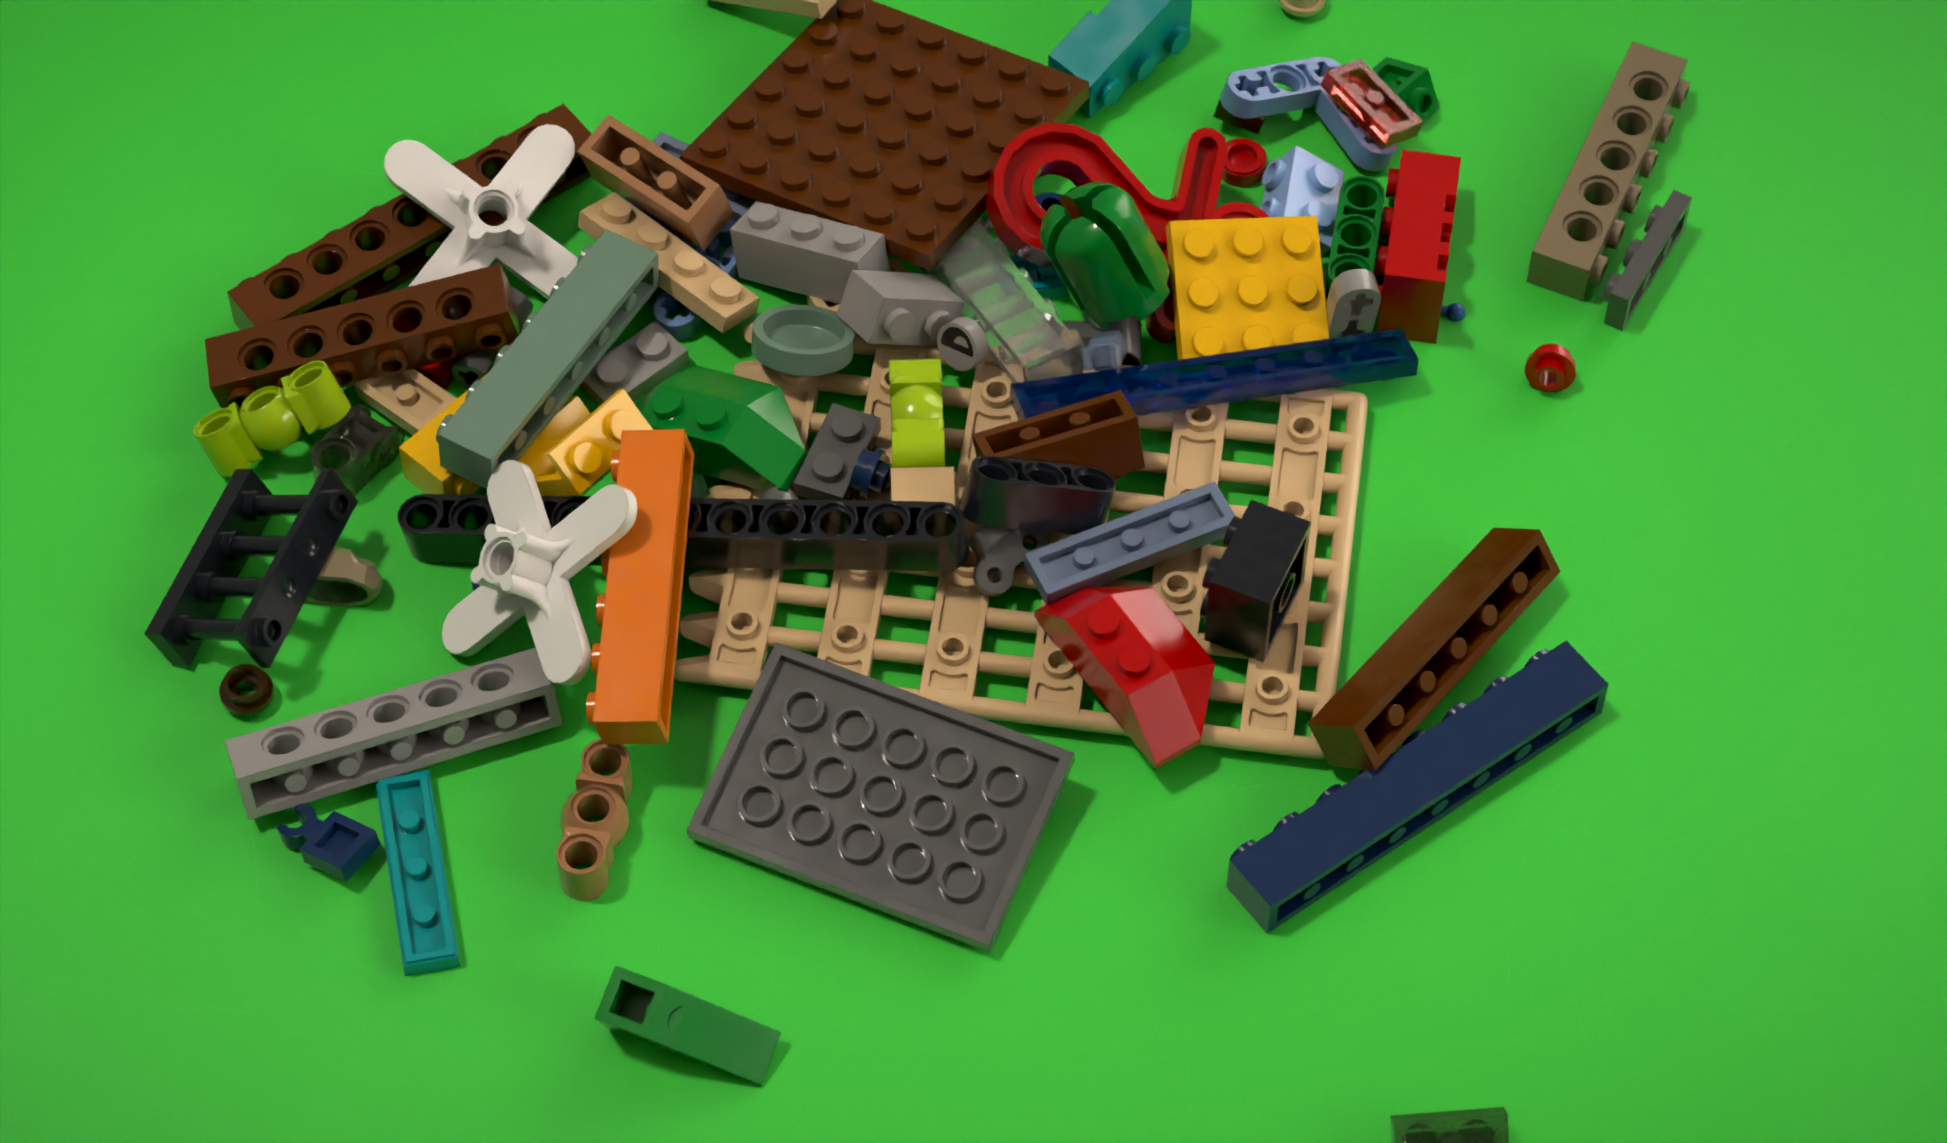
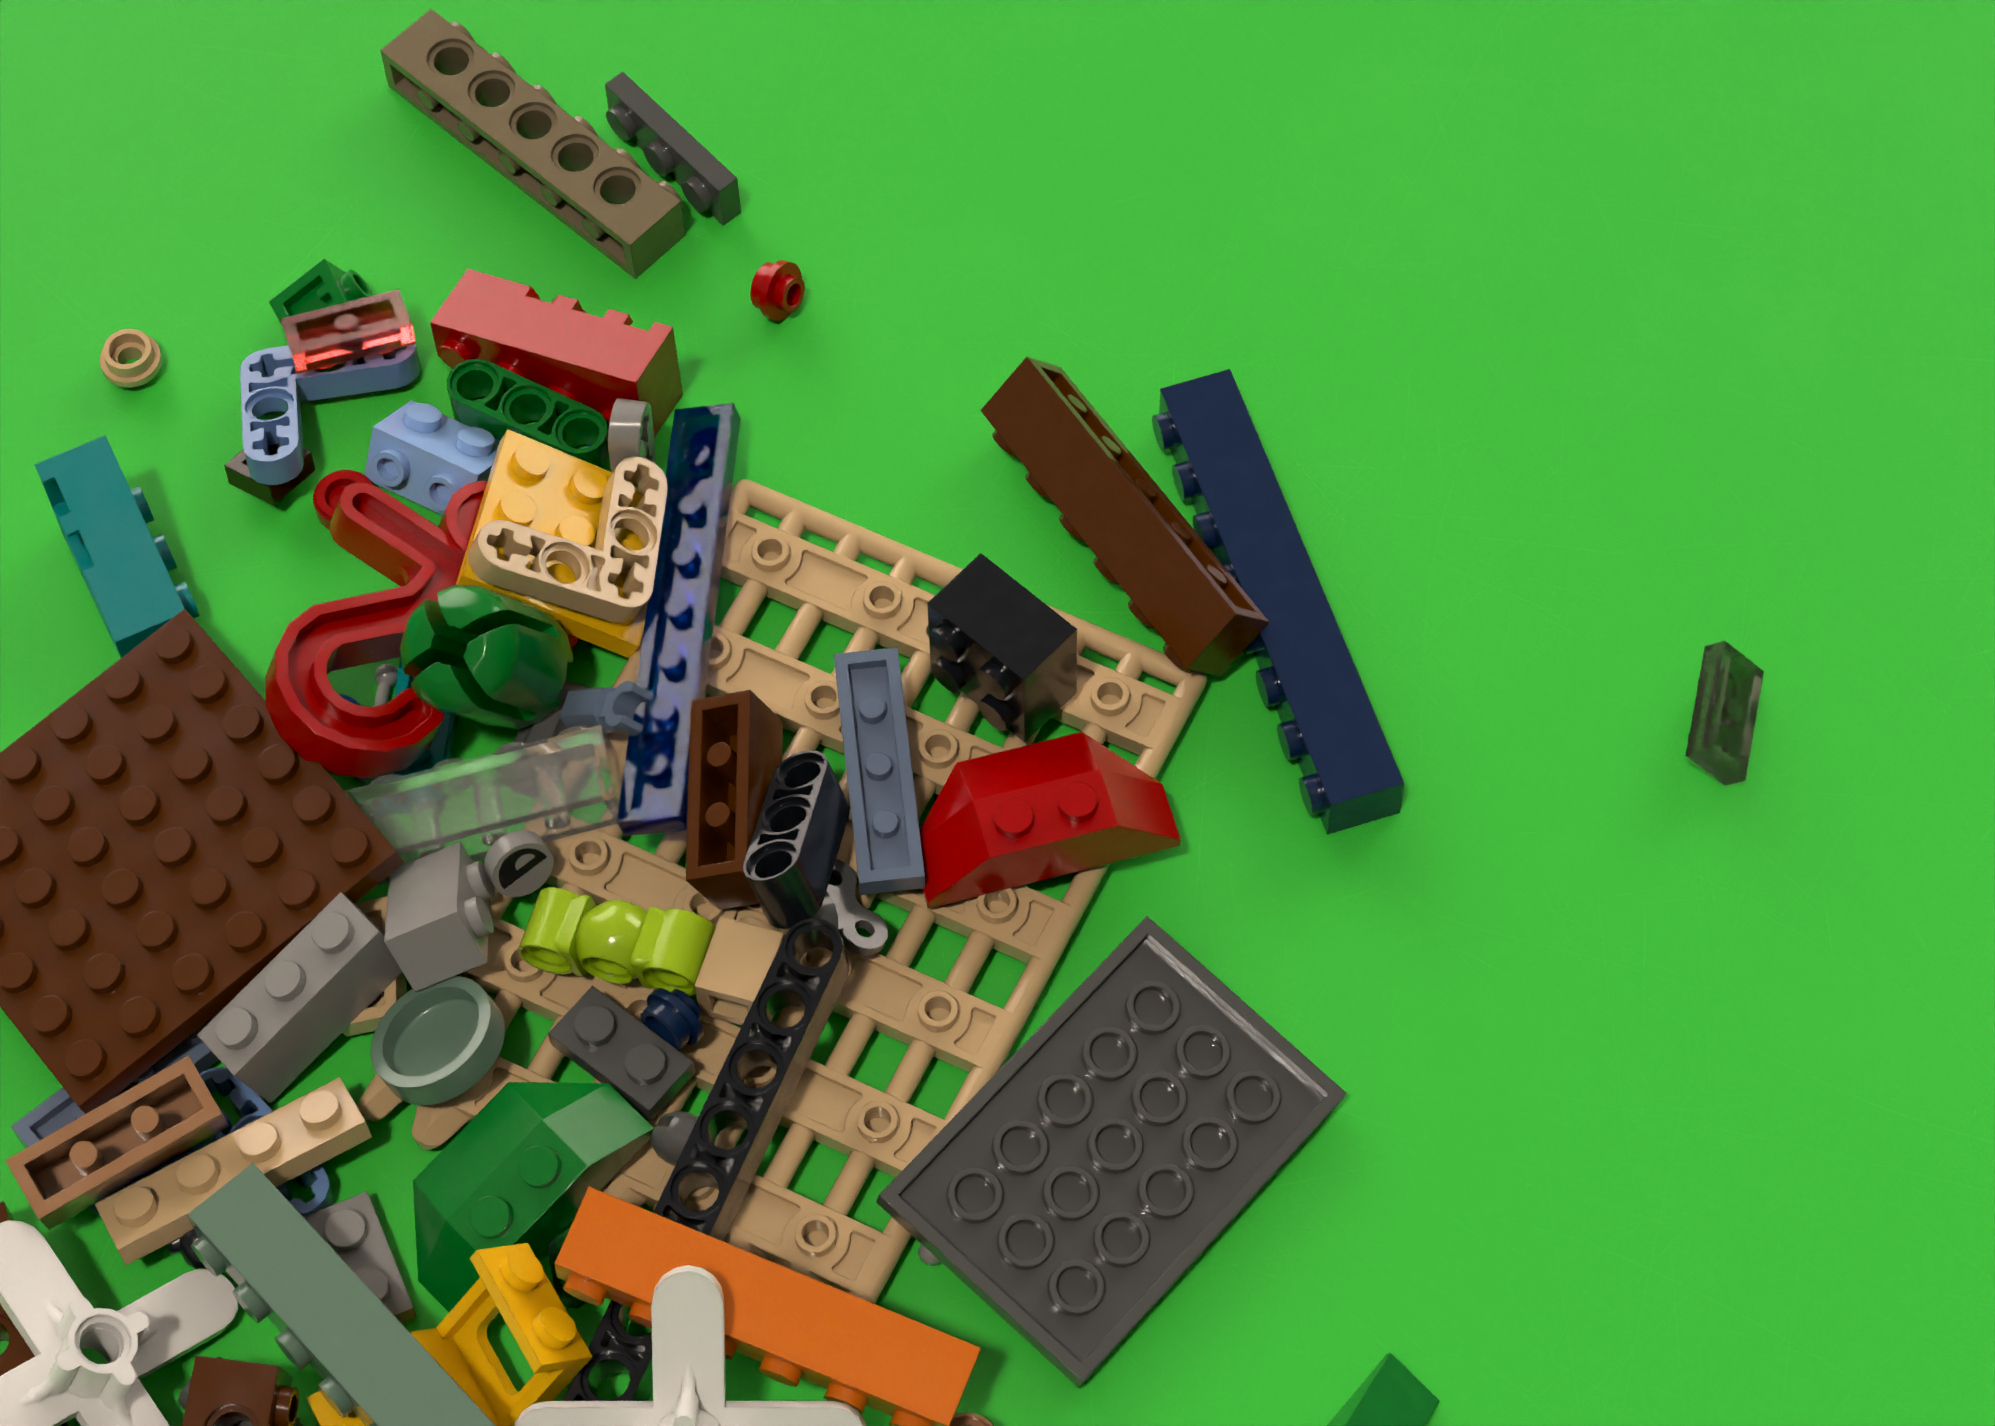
camera: 70 degrees left, 5 degrees up
none -> tan beam [468,456,668,623]

